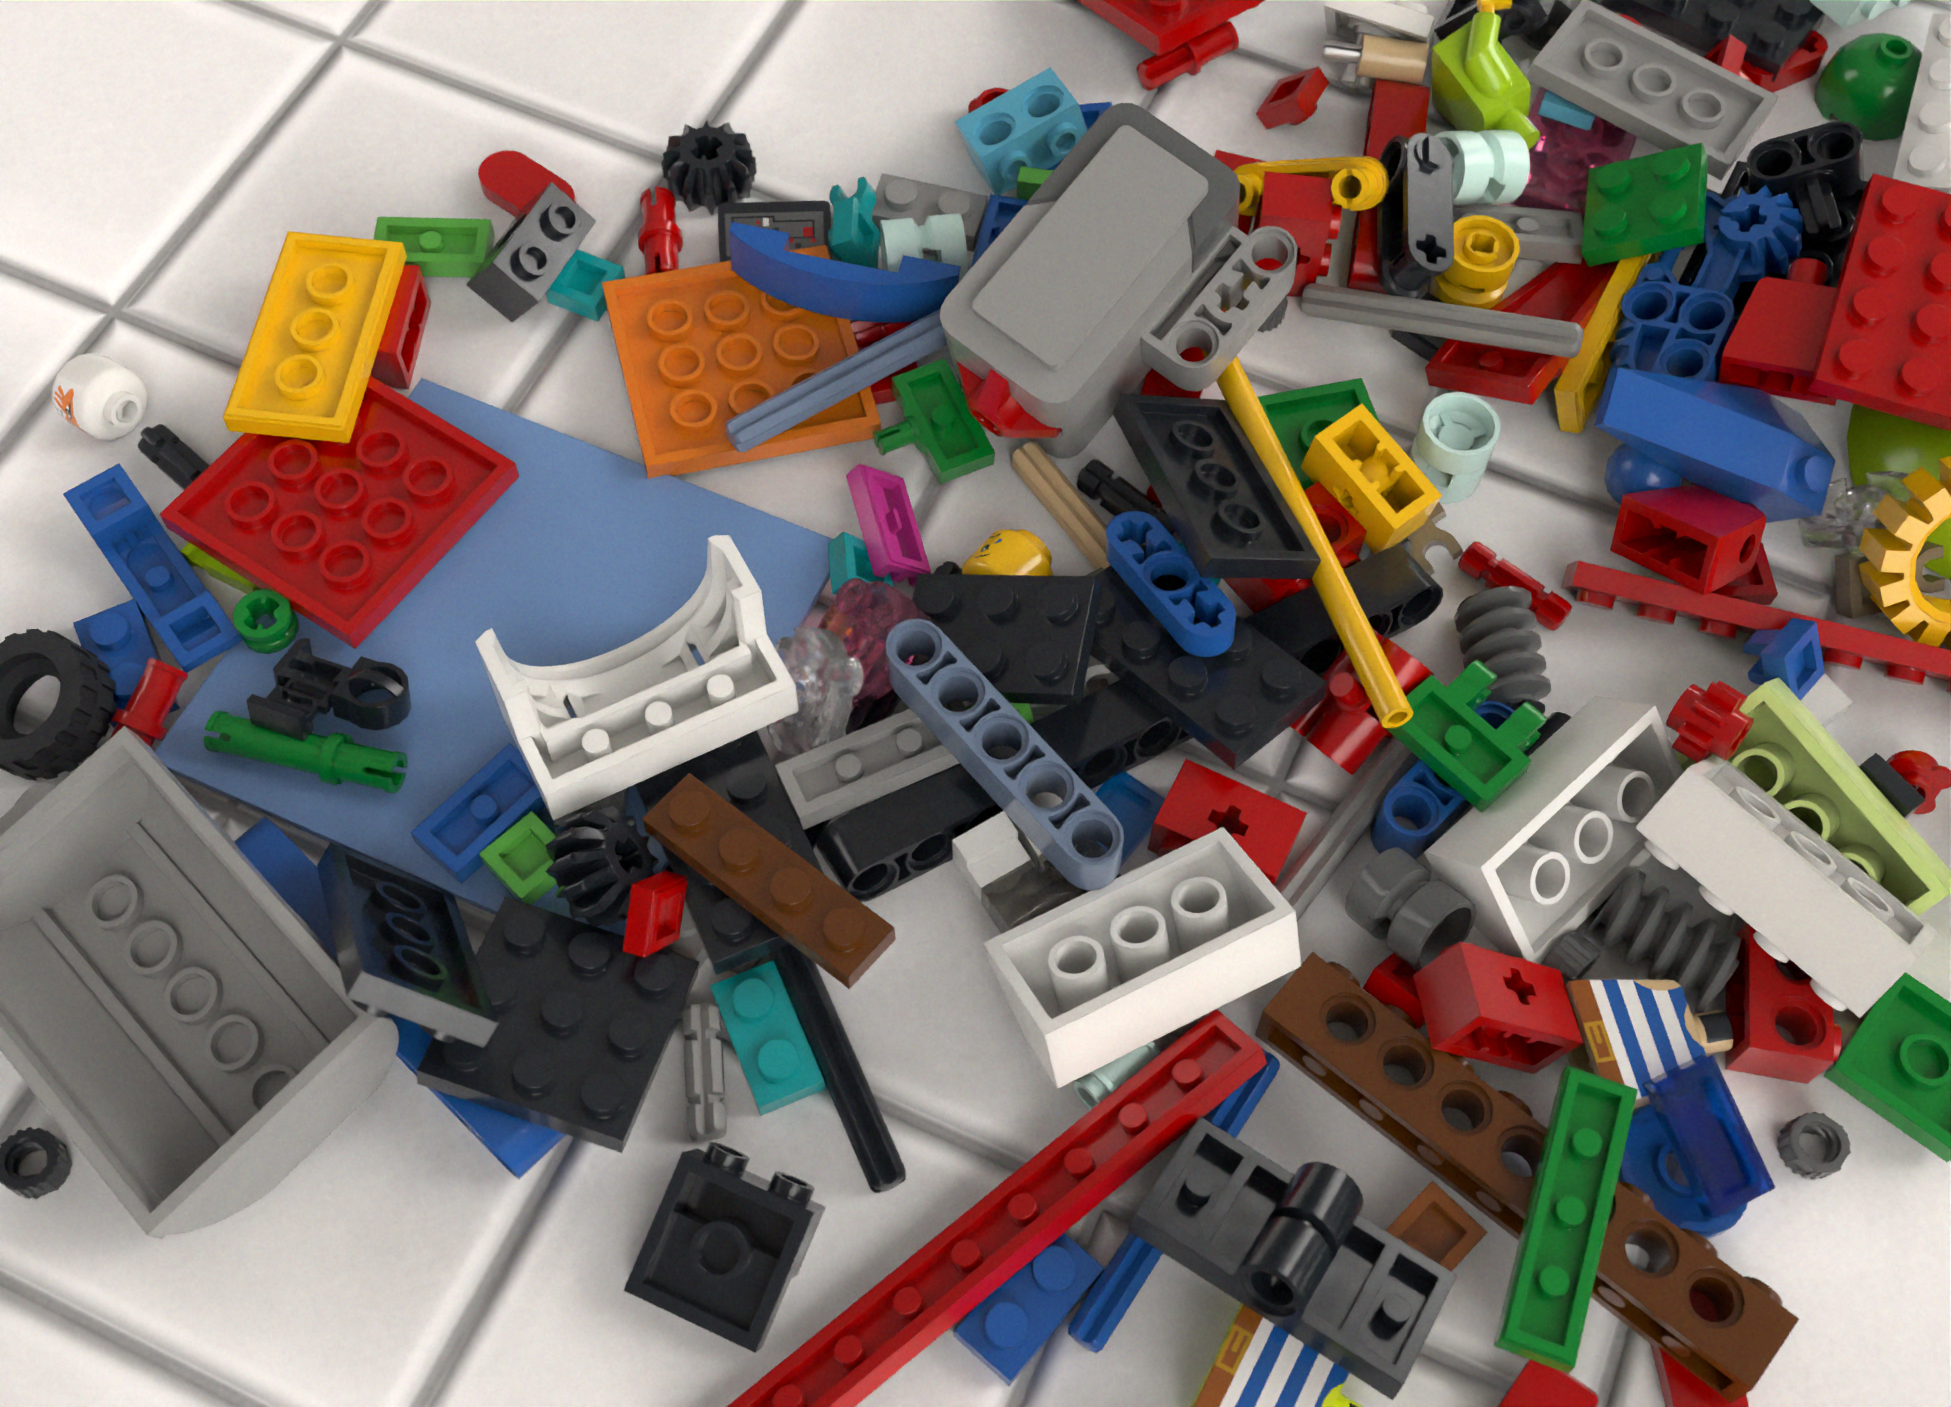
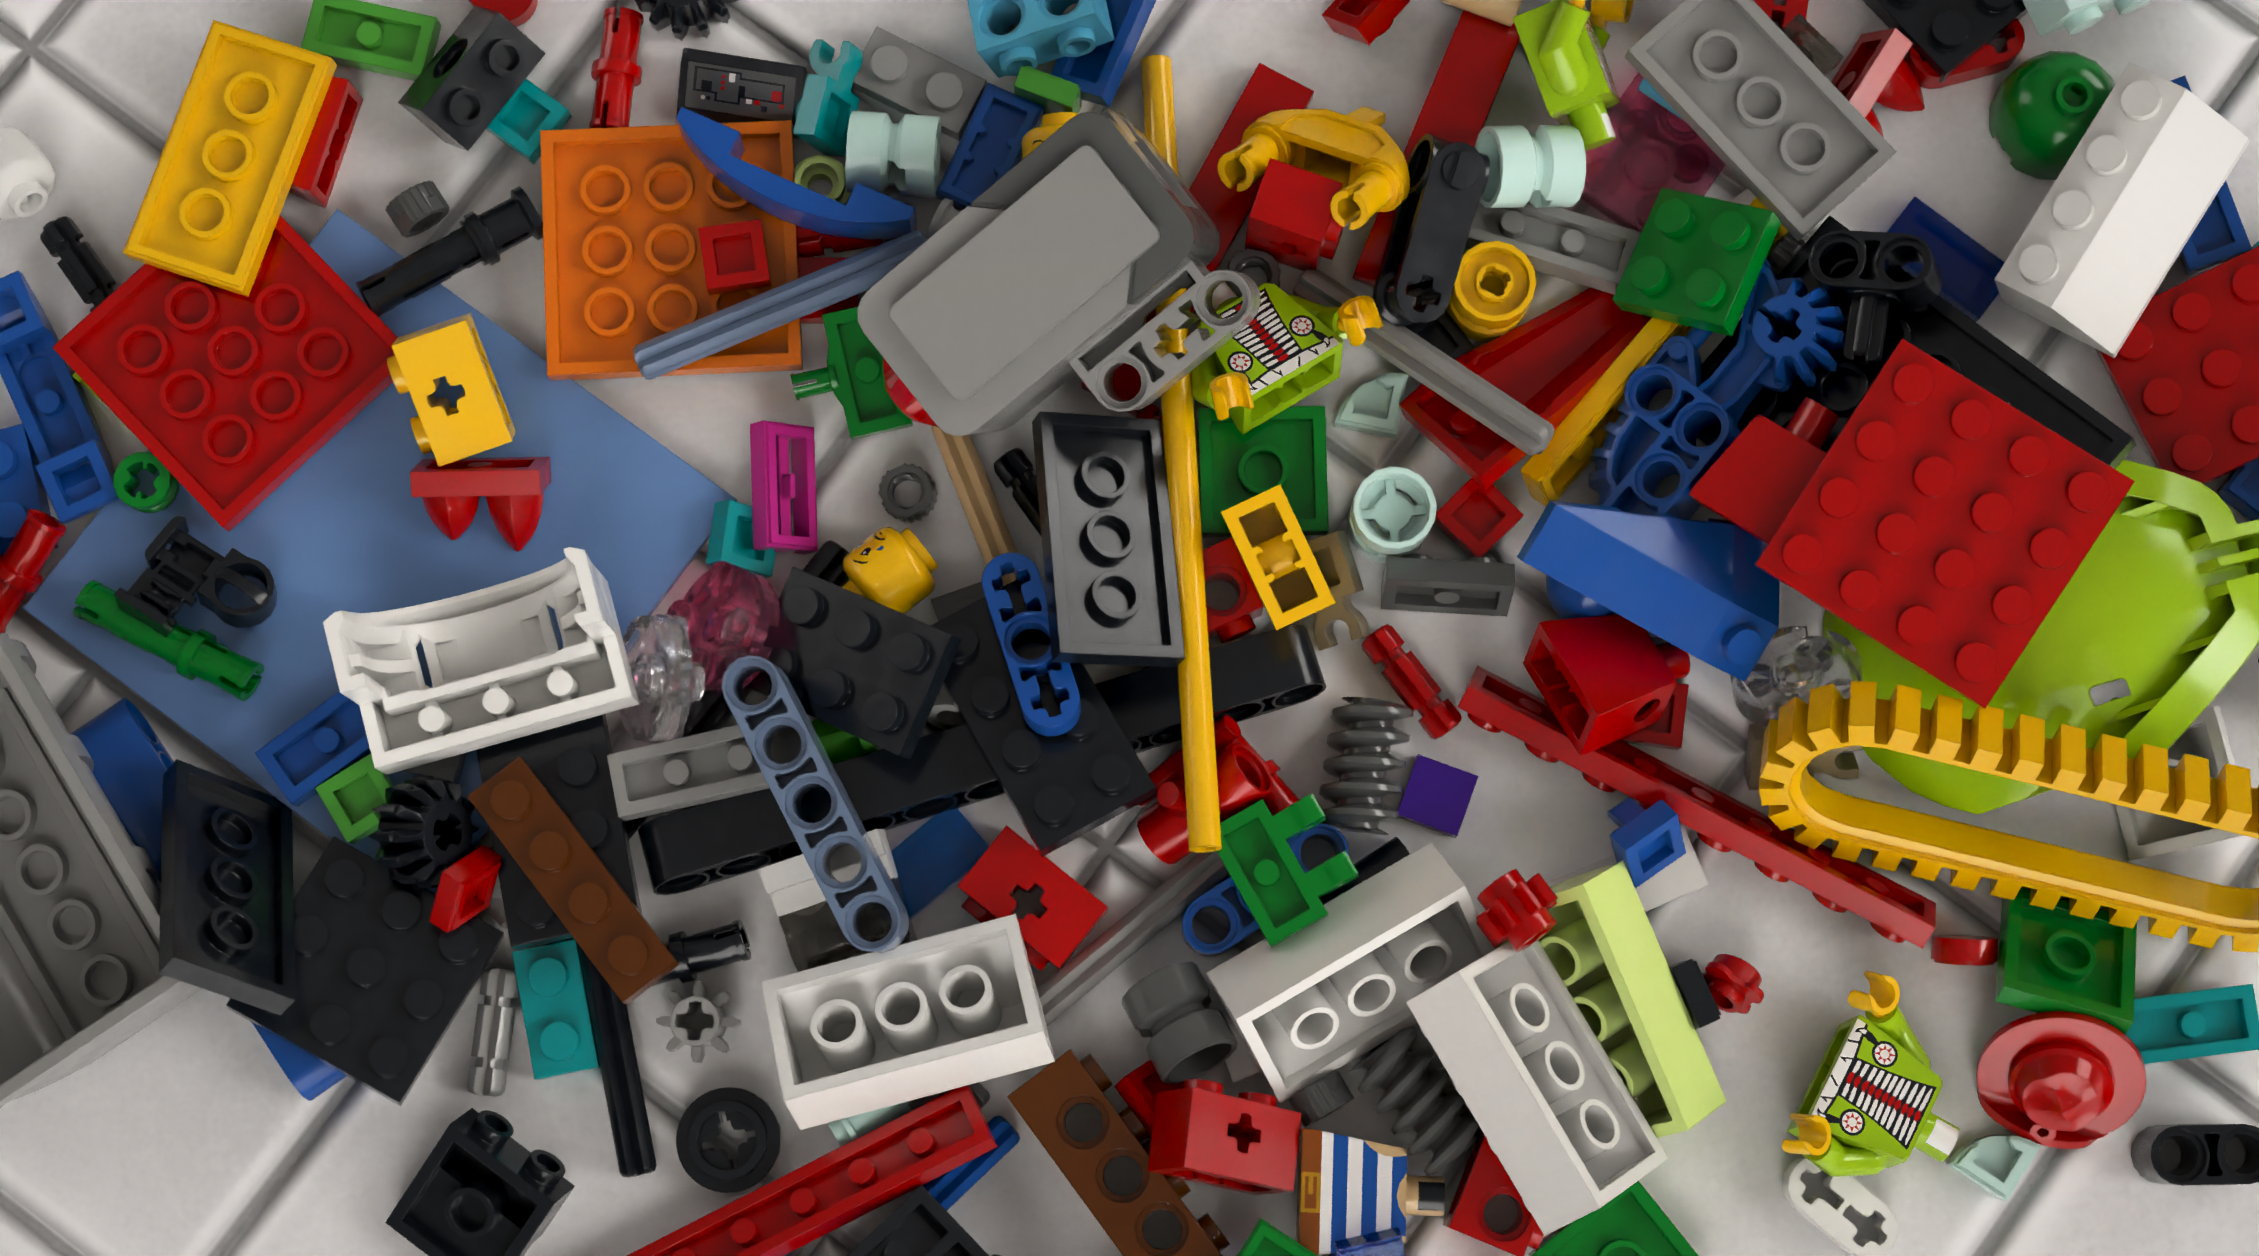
camera: 15 degrees right, 20 degrees up
none -> black pin [356,186,543,317]
none -> dark grey axle [385,180,450,238]
none -> yellow brick [387,313,516,467]
none -> red tile [410,457,551,552]
none -> black pin [652,920,751,986]
none -> light grey gear [656,981,741,1063]
none -> black gear [676,1087,781,1193]
none -> red tile [698,219,772,295]
none -> dark grey axle [878,463,938,523]
none -> torso [1191,282,1384,435]
none -> light aqua tile [1334,373,1408,439]
none -> dark grey plate [1380,553,1515,617]
none -> dark purple tile [1397,754,1479,838]
none -> red plate [1434,478,1524,558]

